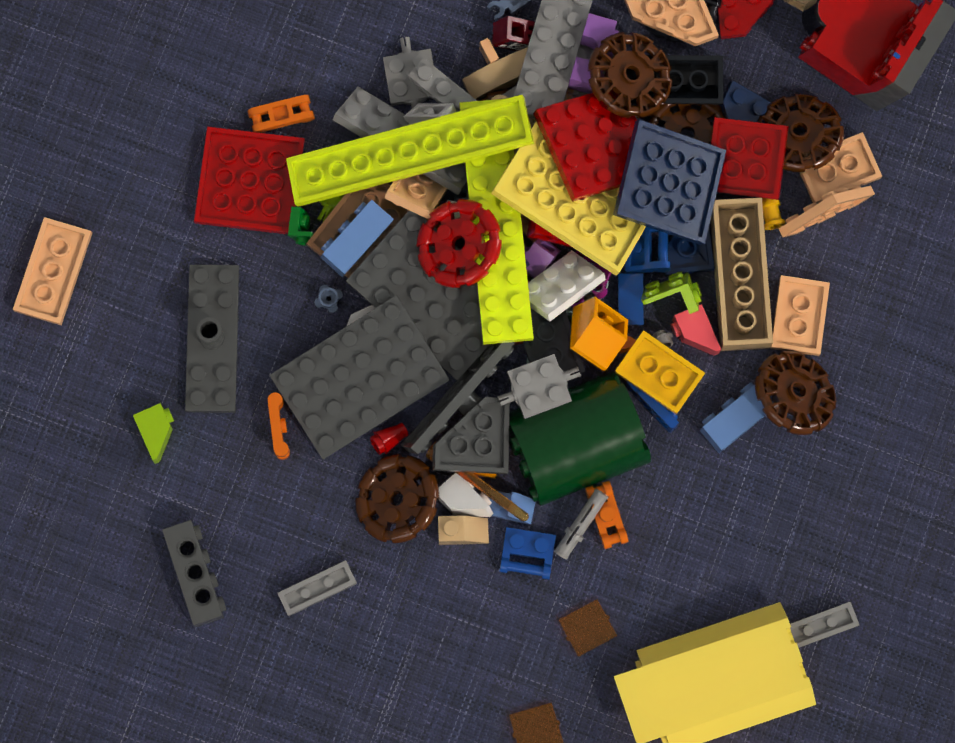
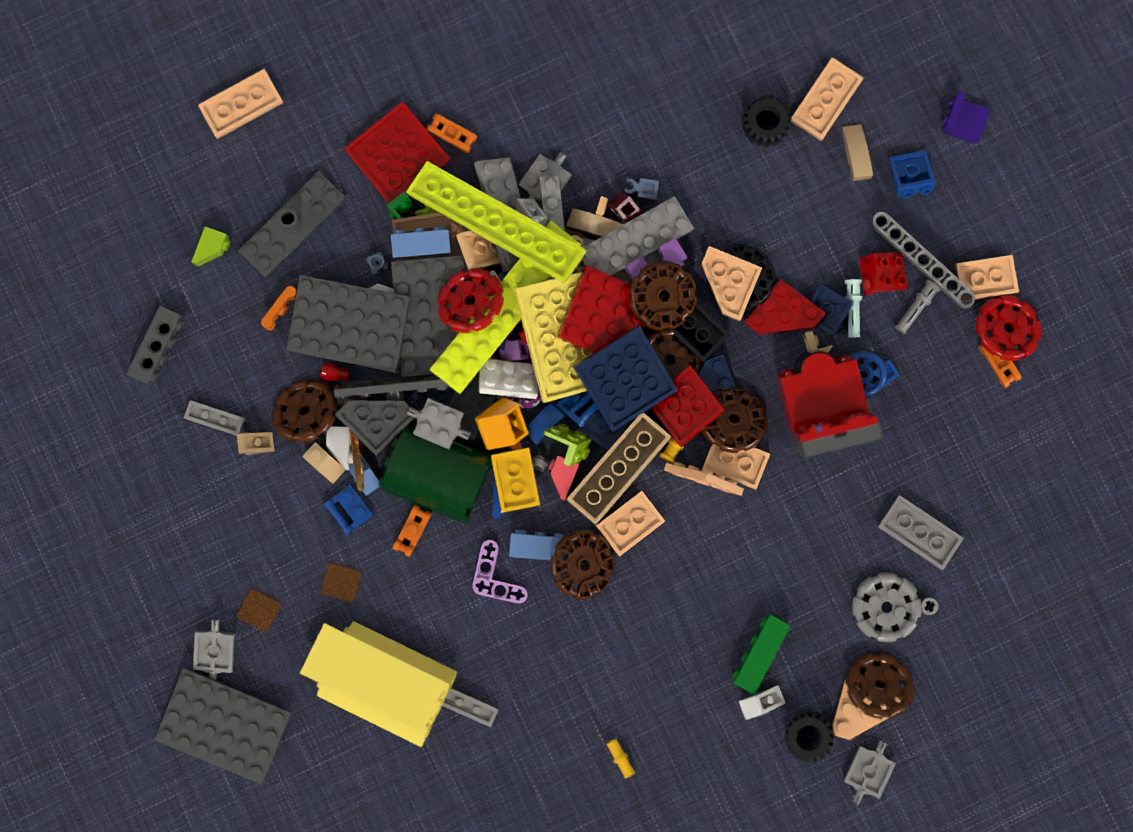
camera: 50 degrees right, 5 degrees up
light grey pin [554,489,609,560] -> none
none -> tan slope [237,432,275,455]
none -> lavender beam [473,540,528,603]

